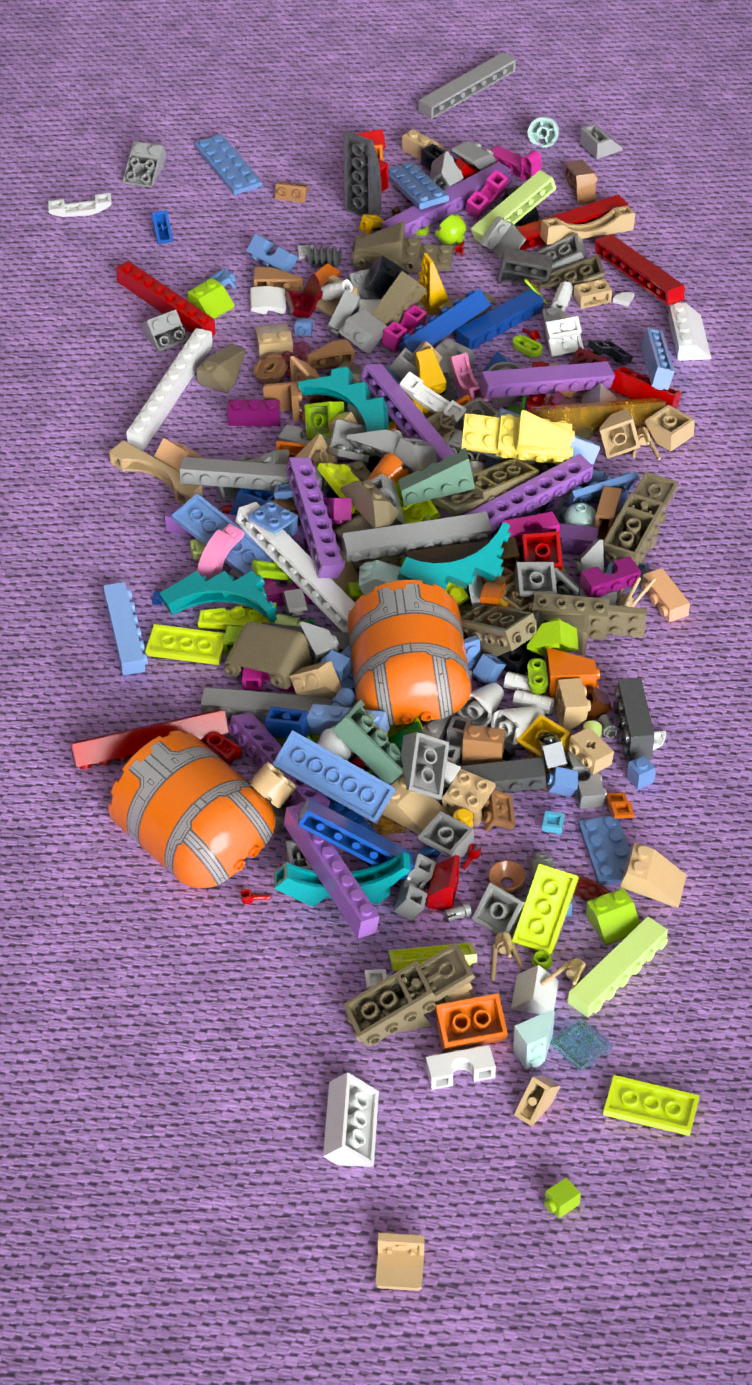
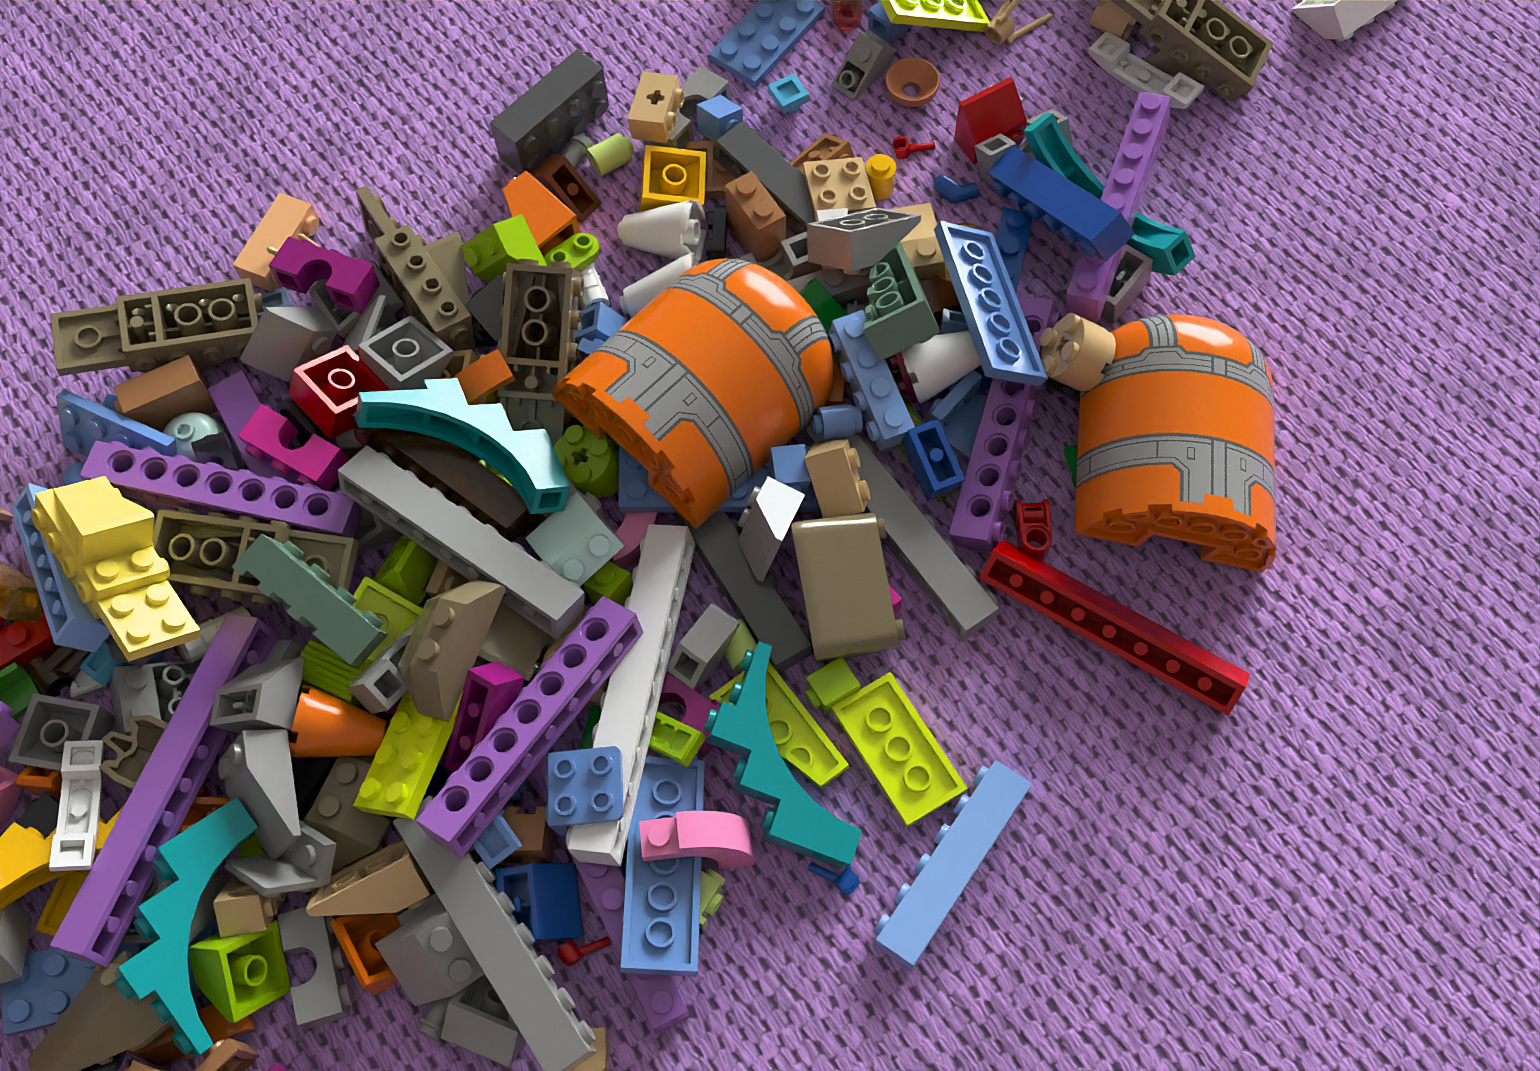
camera: 130 degrees left, 20 degrees up
red hand [241,889,270,904] -> none
neon yellow plate [388,942,477,972] -> none
light grey slope [417,811,474,857] -> none
light grey slope [472,882,525,934] -> none
white axle [513,690,554,715] -> none
slope [536,732,567,769] -> none
tan slope [554,678,591,731] -> none
orange slope [605,792,634,819] -> none
medium blue brick [627,755,656,790] -> none

